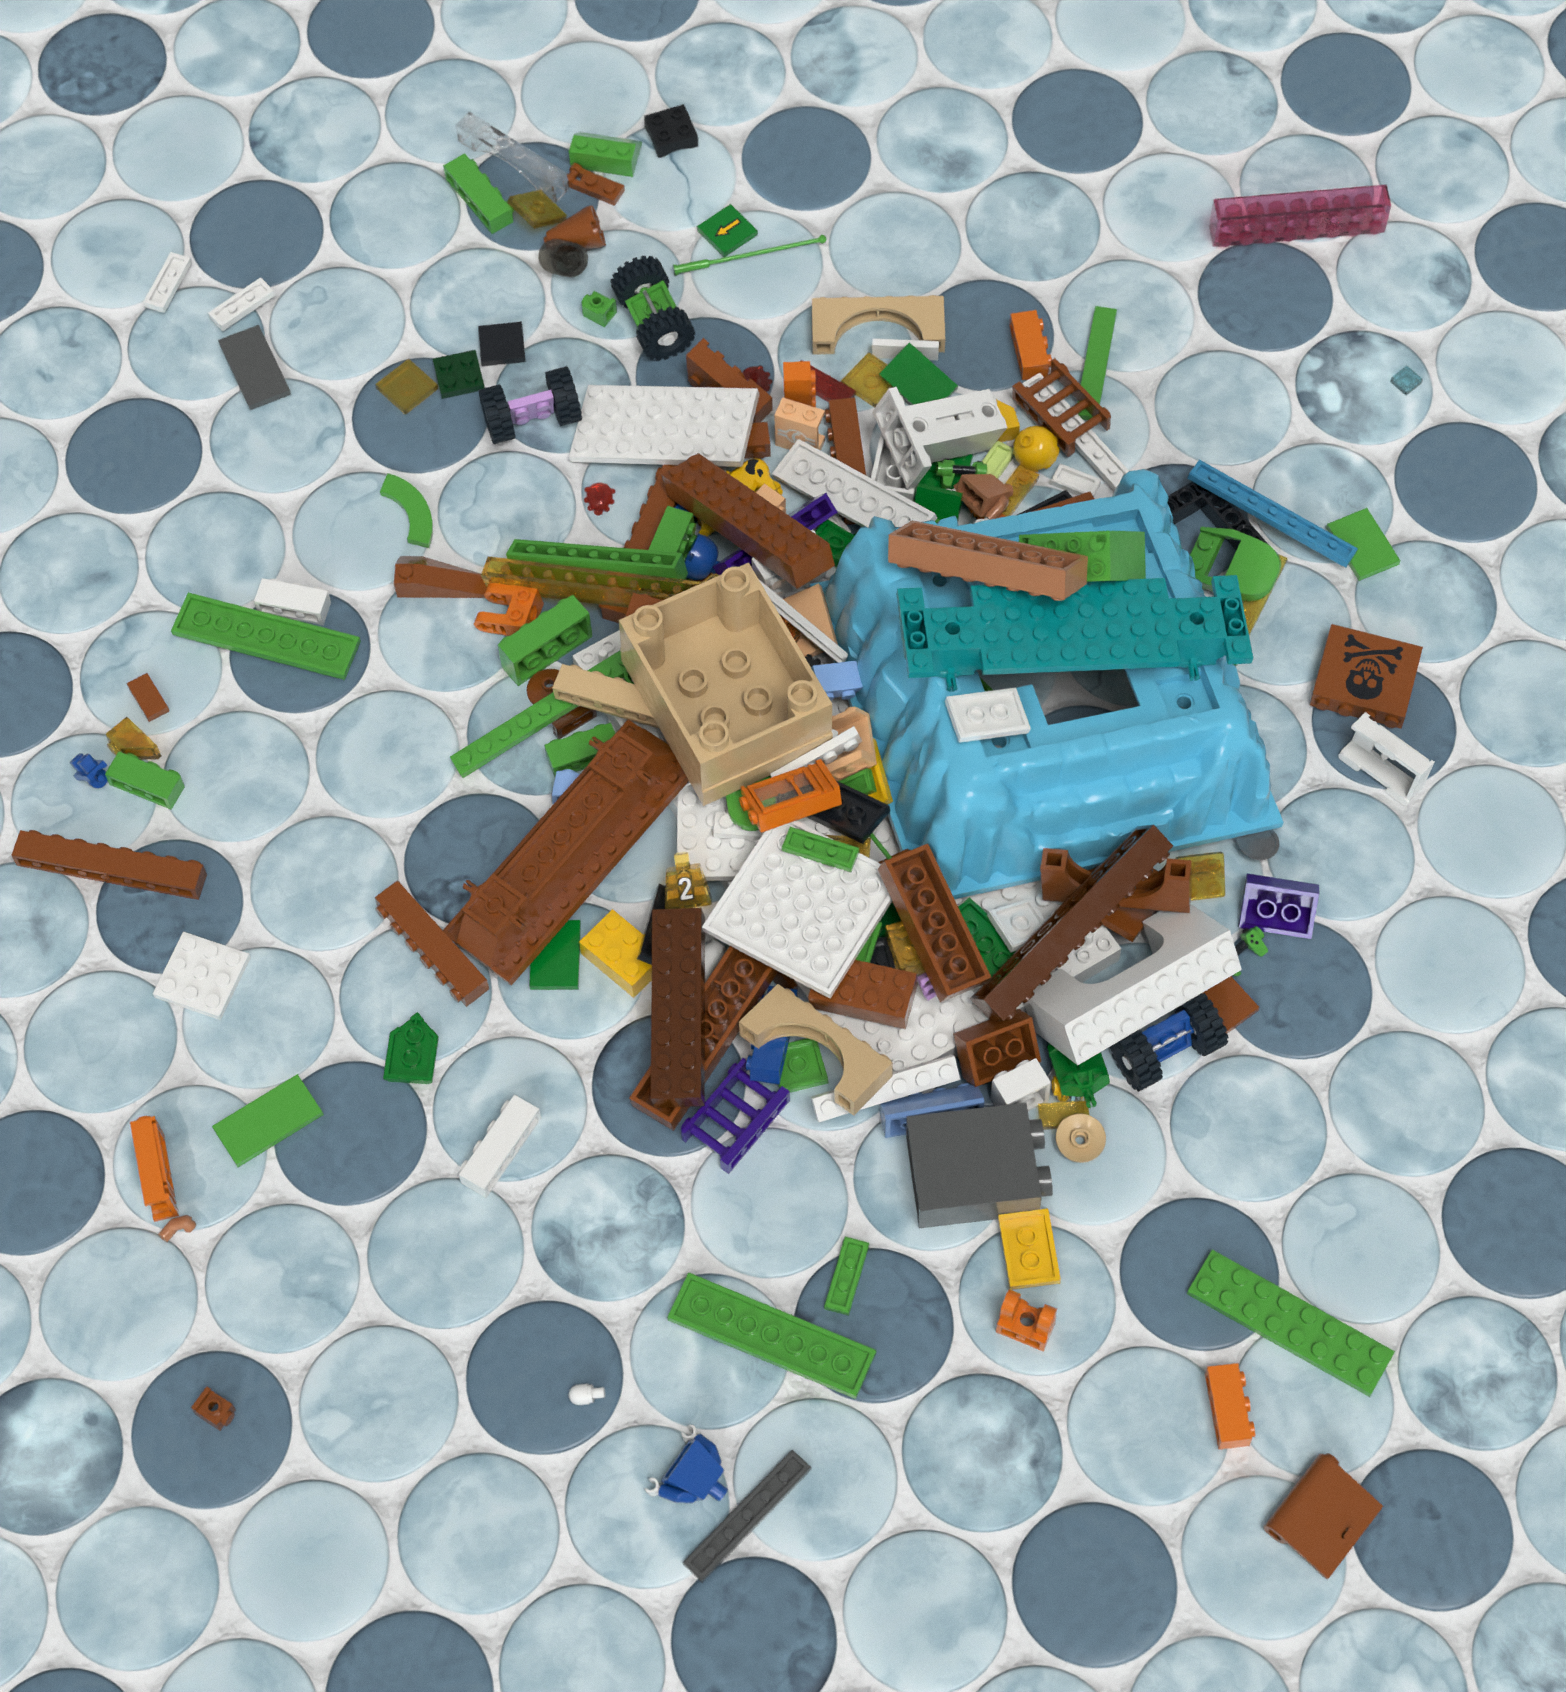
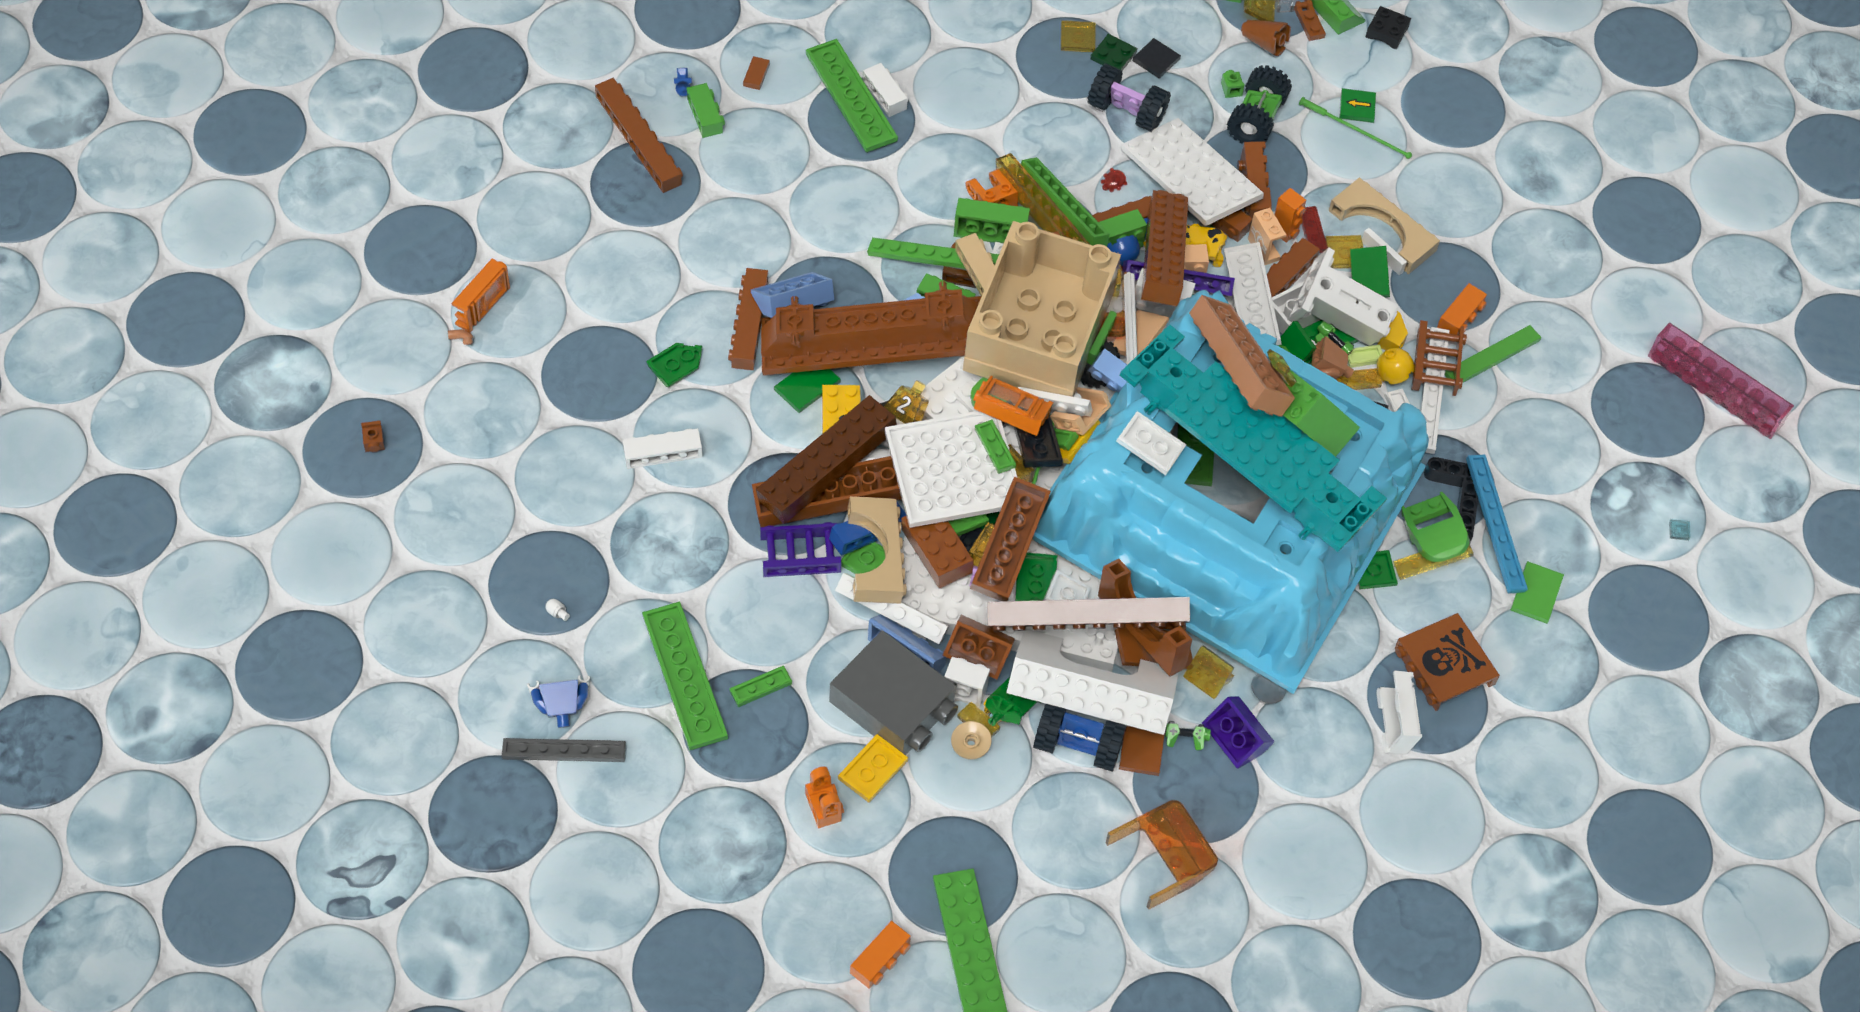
camera: 40 degrees right, 5 degrees down
clear yellow slope [105,717,161,760] -> none
white plate [153,932,251,1020] -> none
bright green tile [212,1074,324,1167] -> none
bright green tile [380,473,433,548] -> none
dark orange wedge [394,556,490,598] -> none
clear smoke piece [538,239,588,277] -> none
clear red piece [742,365,773,392] -> none
none -> medium blue slope [751,272,834,319]
none -> clear orange windscreen [1105,800,1218,910]
none -> clear yellow slope [1267,349,1297,387]

